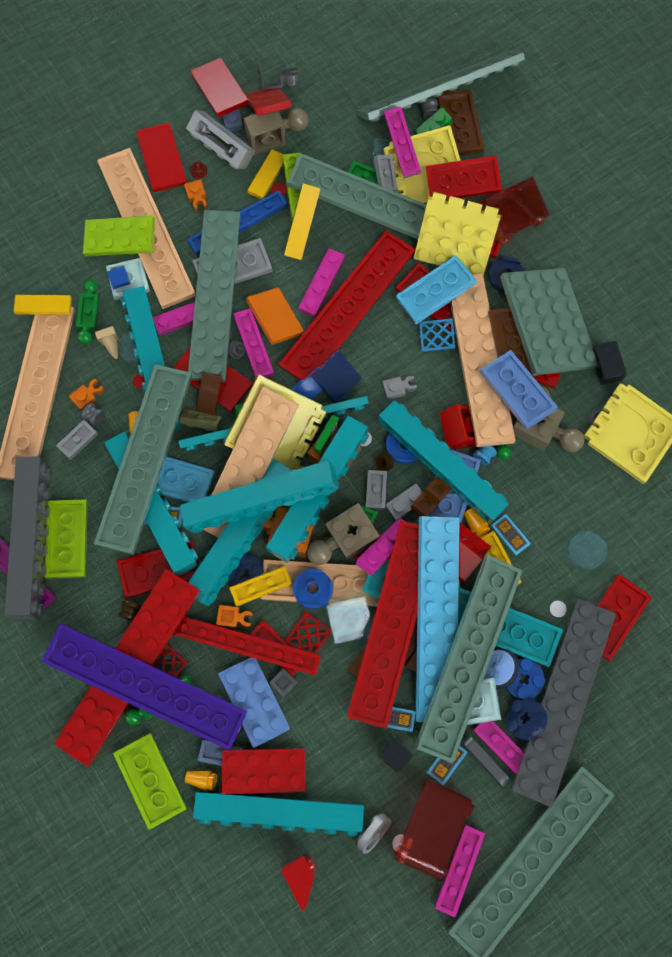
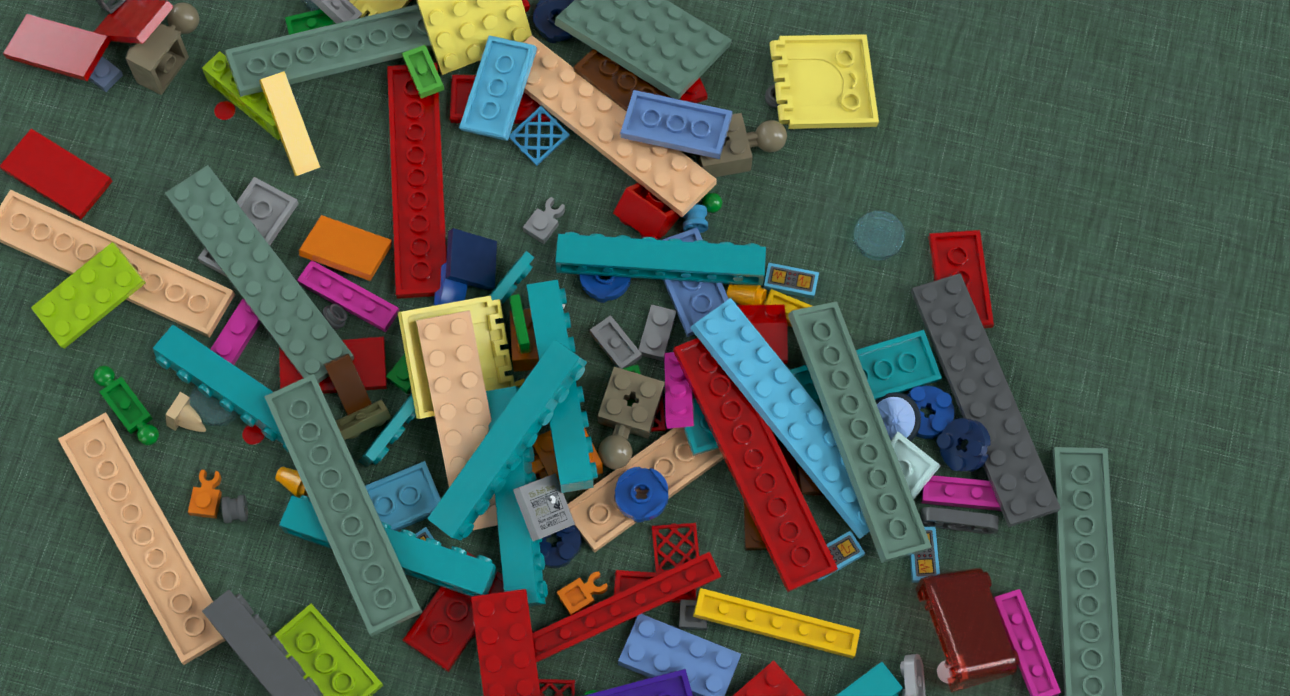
camera: 40 degrees left, 5 degrees down
yellow tile [14,295,72,315] -> none
light grey plate [56,420,98,460] -> none
light aqua tile [106,258,150,300] -> none
blue tile [107,266,131,290] -> none
dark brown wheel [118,601,142,621] -> none
orange plate [184,179,207,212] -> none
light grey brick [186,110,255,170] -> none
blue tile [187,190,288,256] -> none
clear red plate [190,161,208,179] -> none
yellow tile [230,566,292,606] -> none
yellow tile [247,149,284,199] -> none
dark pink plate [299,248,345,317] -> none
clear light blue tile [326,595,372,644] -> none
dark brown plate [376,452,394,471] -> none
black panel [378,739,413,772] -> none
reddish brown slope [410,476,452,516] -> none
white sticker [550,601,567,617] -> none
black panel [593,340,627,385] -> none
none -> bright green plate [402,45,444,99]
none -> light grey tile [513,473,575,541]
none -> yellow plate [693,588,860,659]

